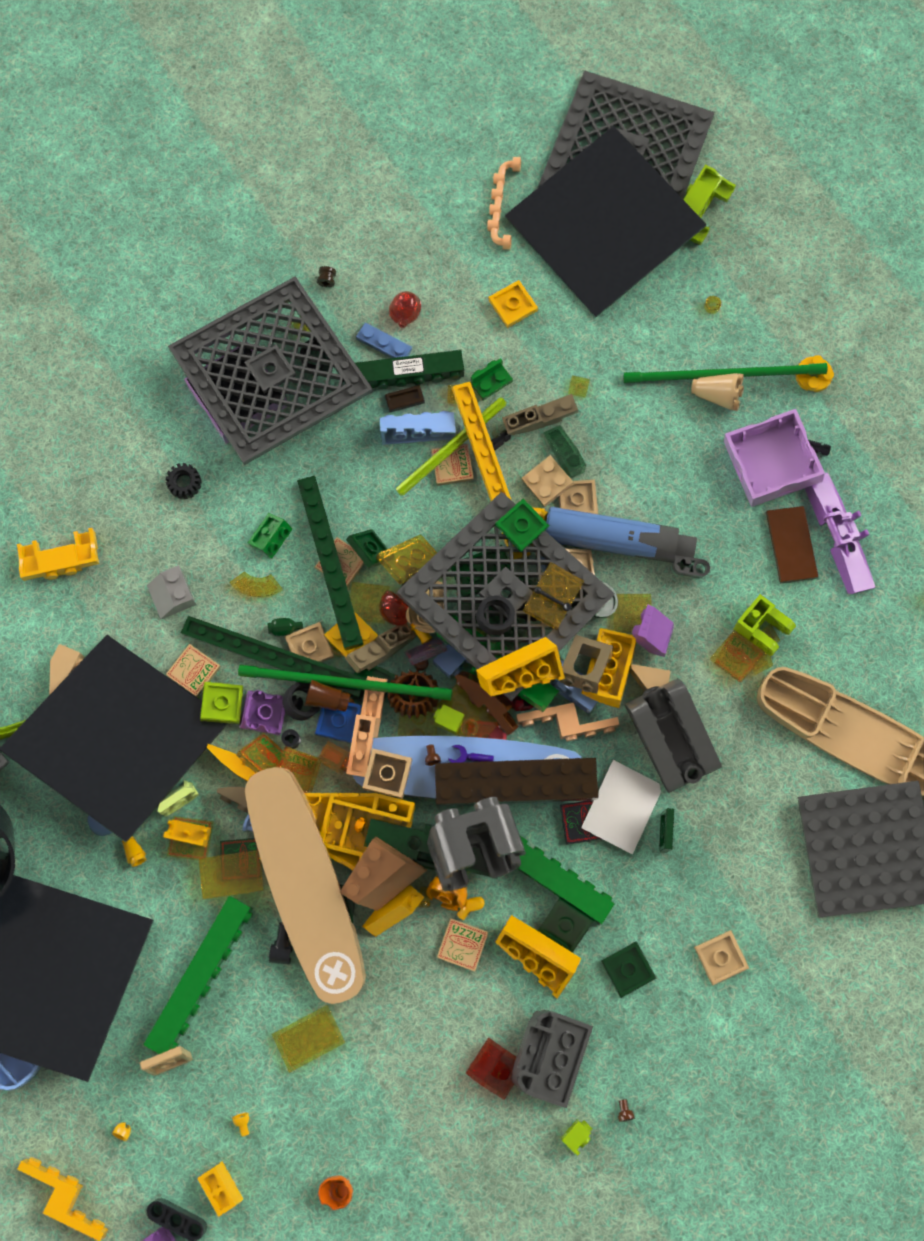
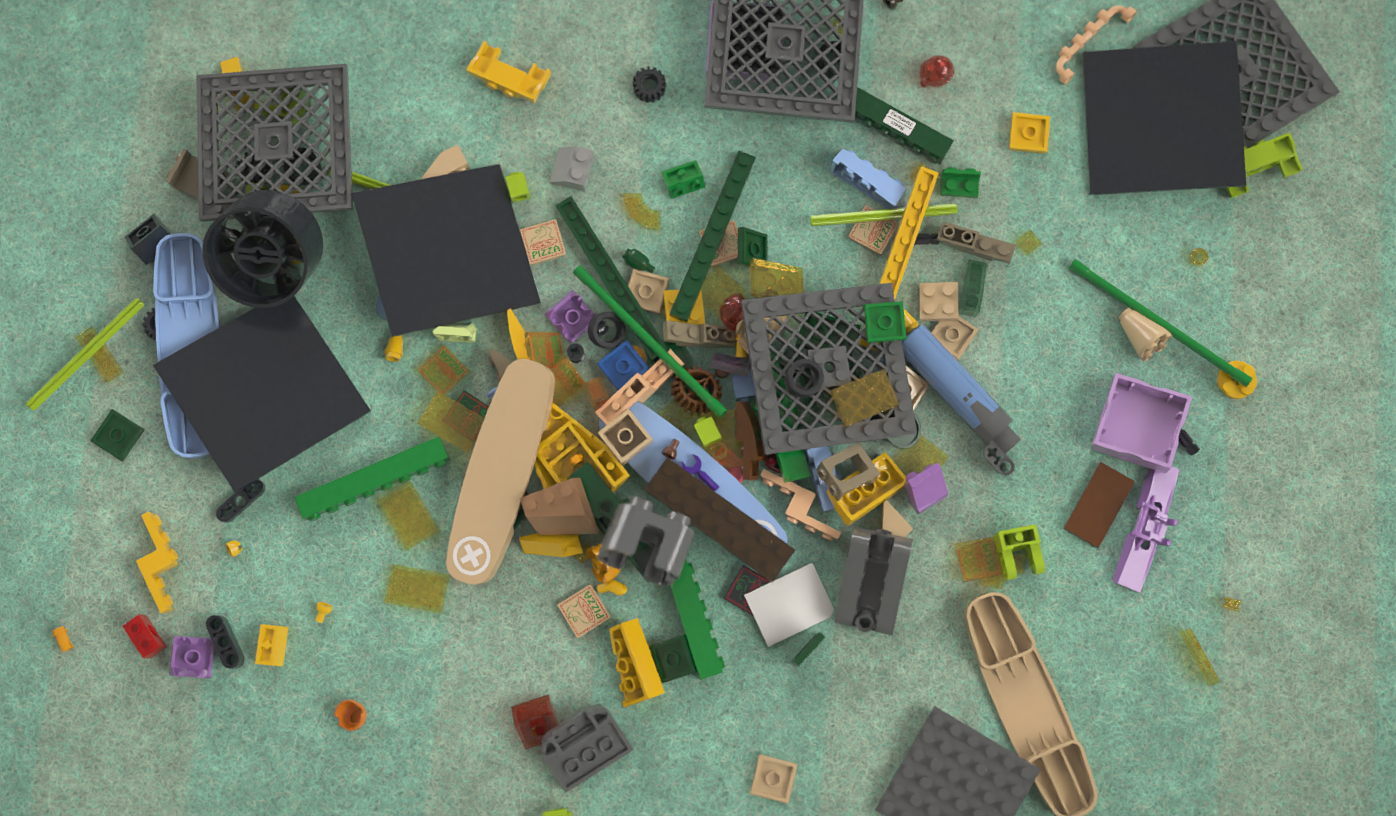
camera: 40 degrees right, 5 degrees up
tan tile [140,1046,193,1076] -> none
yellow hinge [163,819,211,848] -> none
lime tile [200,682,243,724] -> none
black pin [269,922,292,965] -> none
reddish brown plant [305,679,350,712] -> none
medium blue plate [356,323,412,358] -> none
dark brown tile [385,385,425,412] -> none
yellow wedge [476,637,565,696] -> none
black hinge [534,587,571,611] -> none
dark green tile [601,941,656,998] -> none
none -> black beam [216,479,265,523]
none -> clear yellow tile [377,481,440,551]
none -> lime brick [505,172,531,203]

